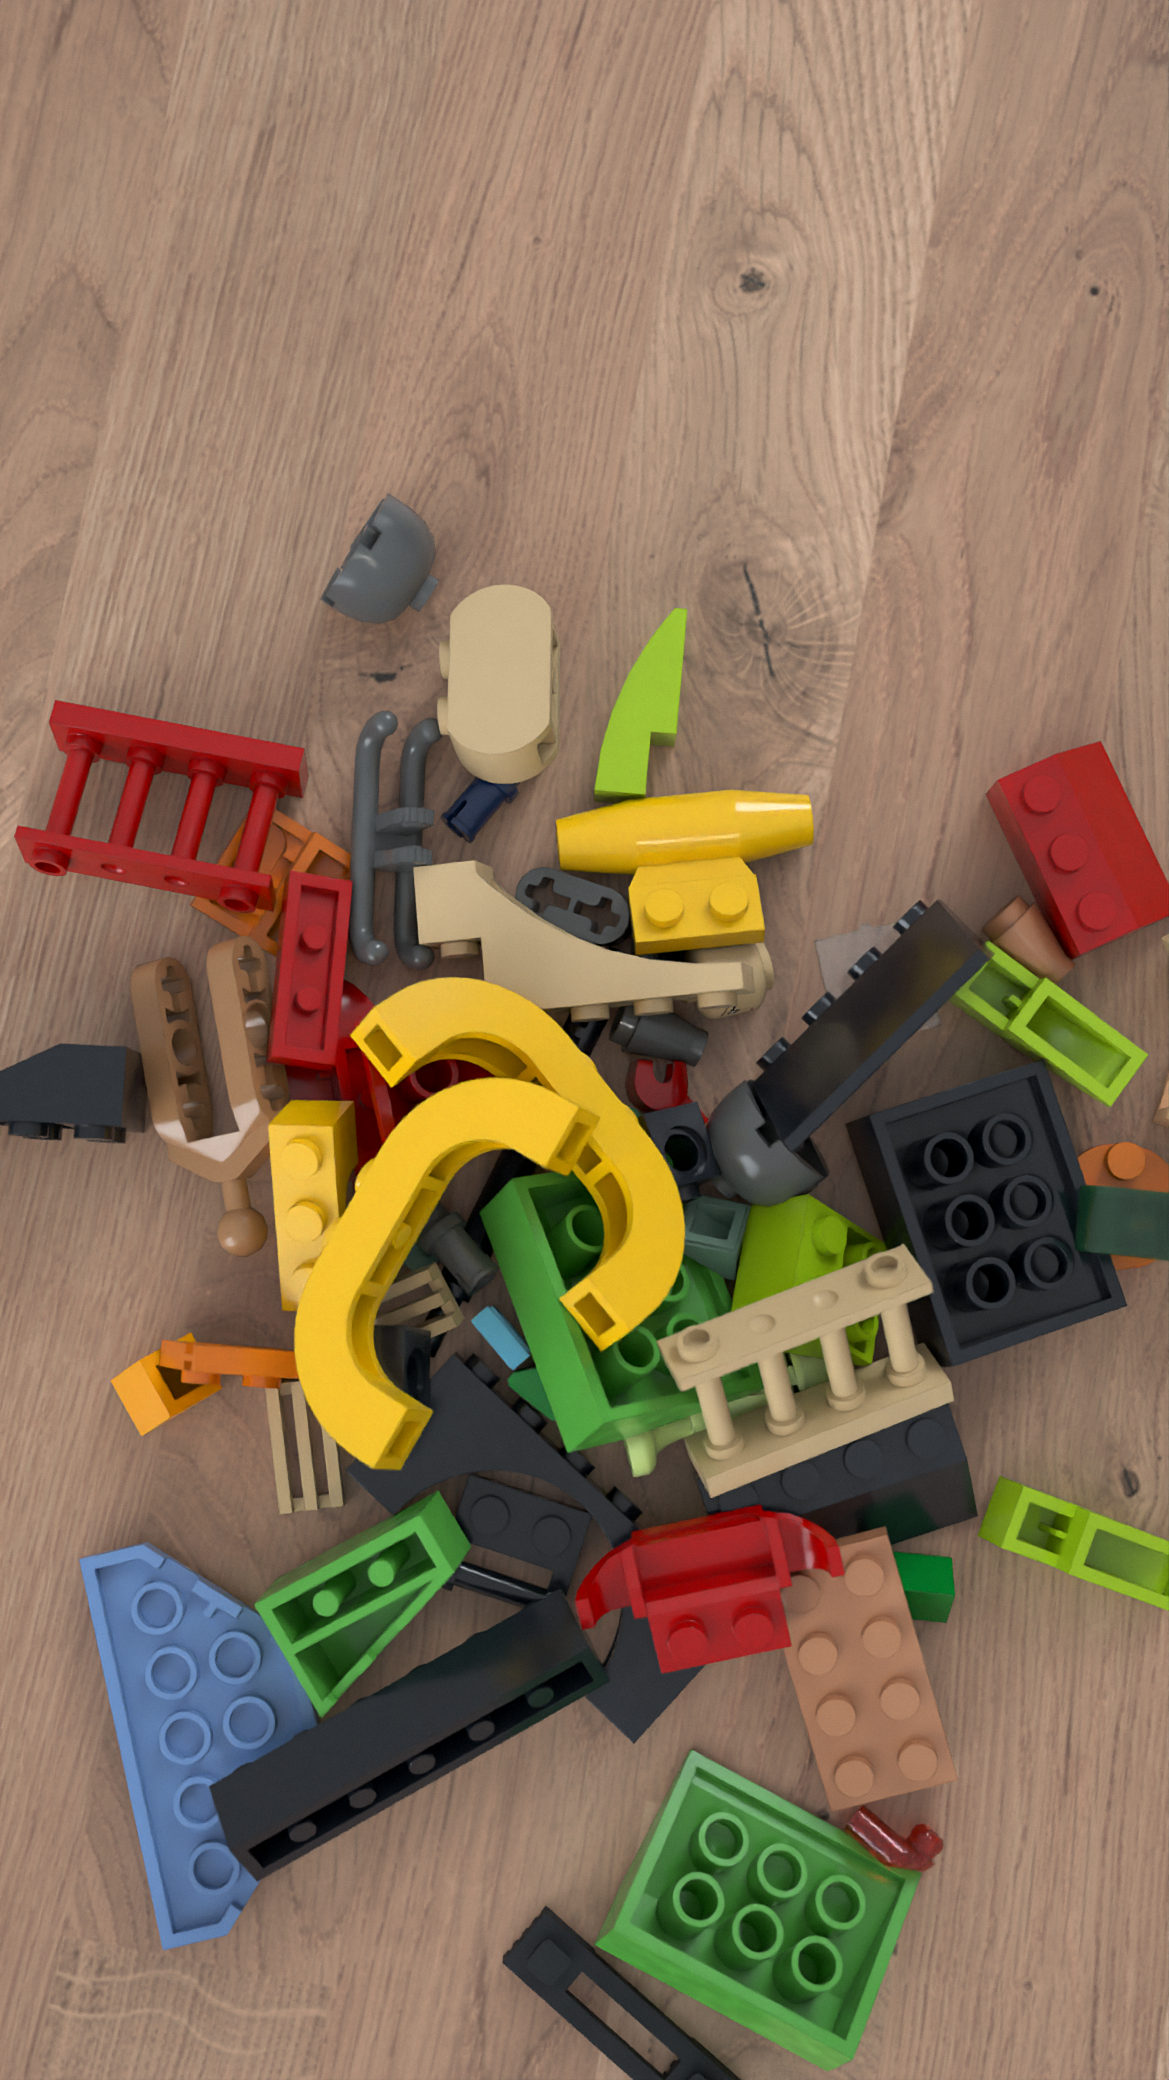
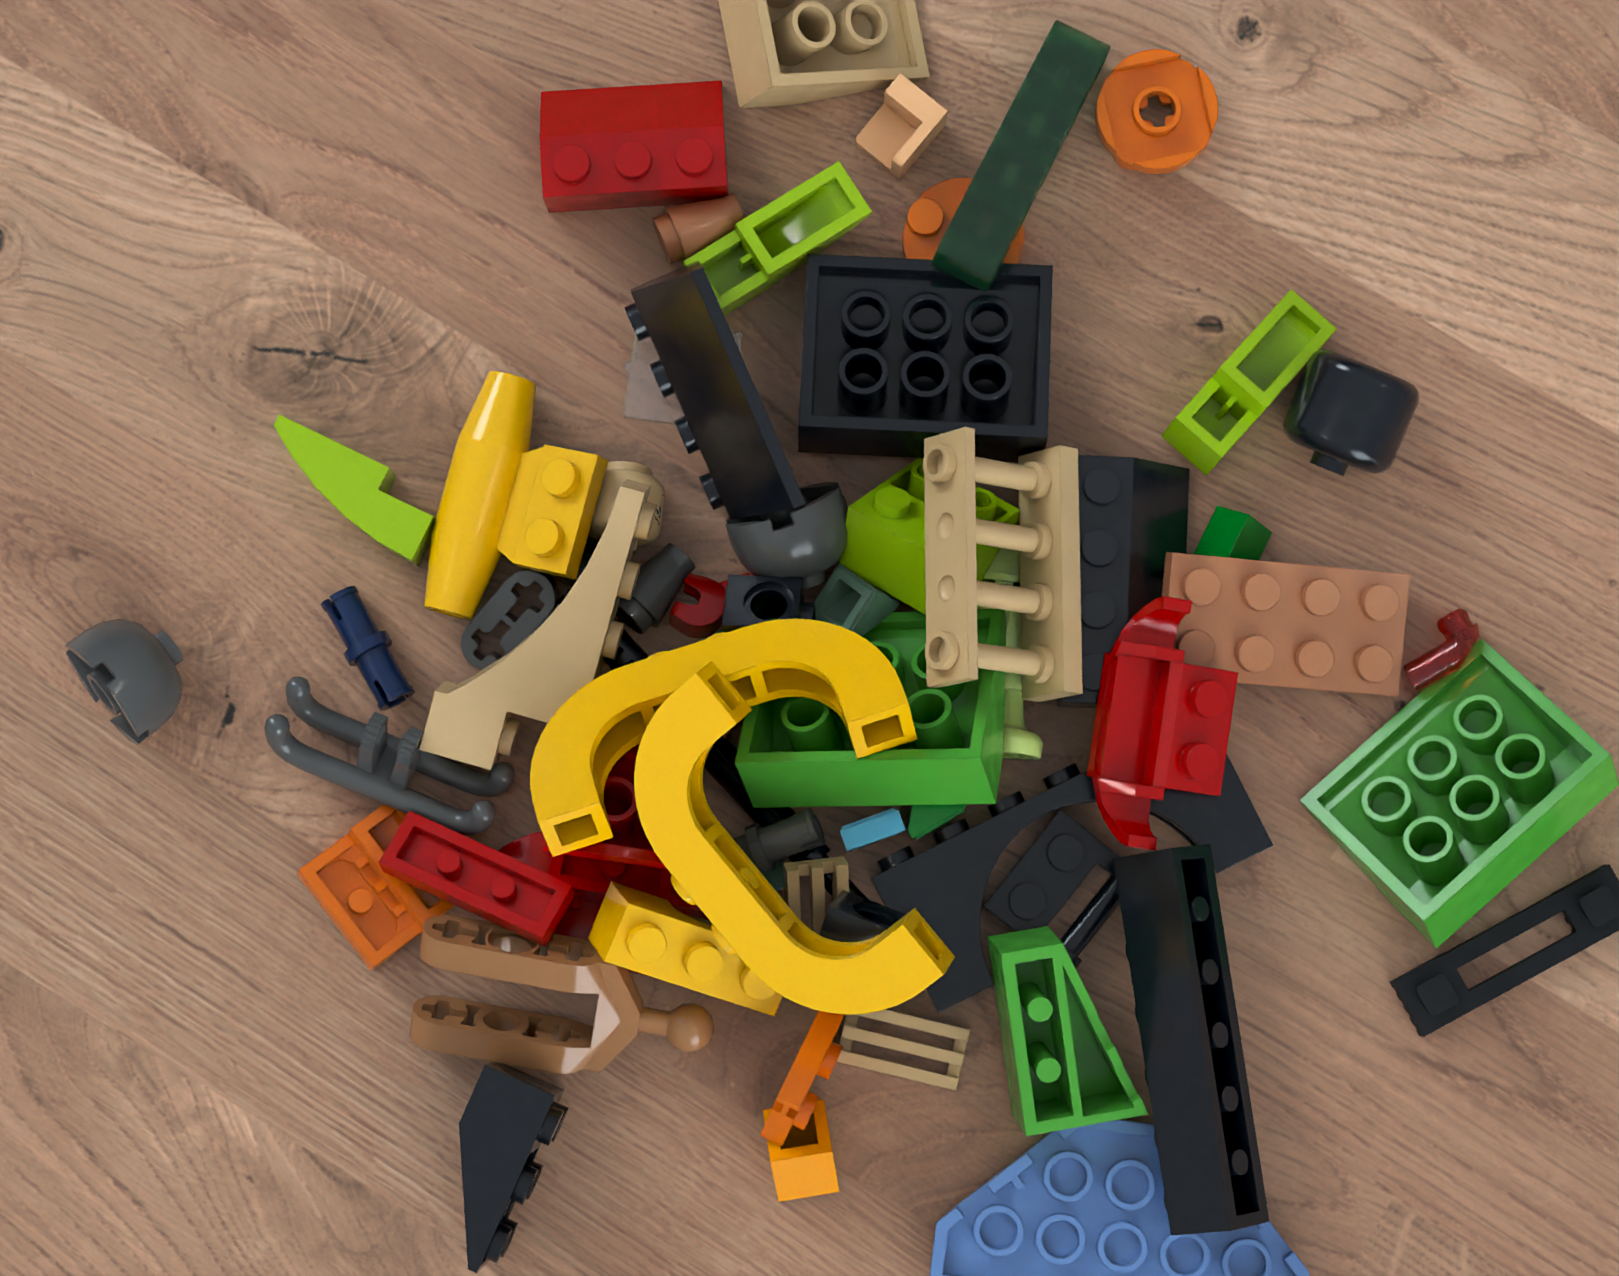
camera: 65 degrees left, 0 degrees up
red fence [14,700,309,913] -> none
tan brick [437,584,560,784] -> none
none -> black head [1283,349,1419,476]

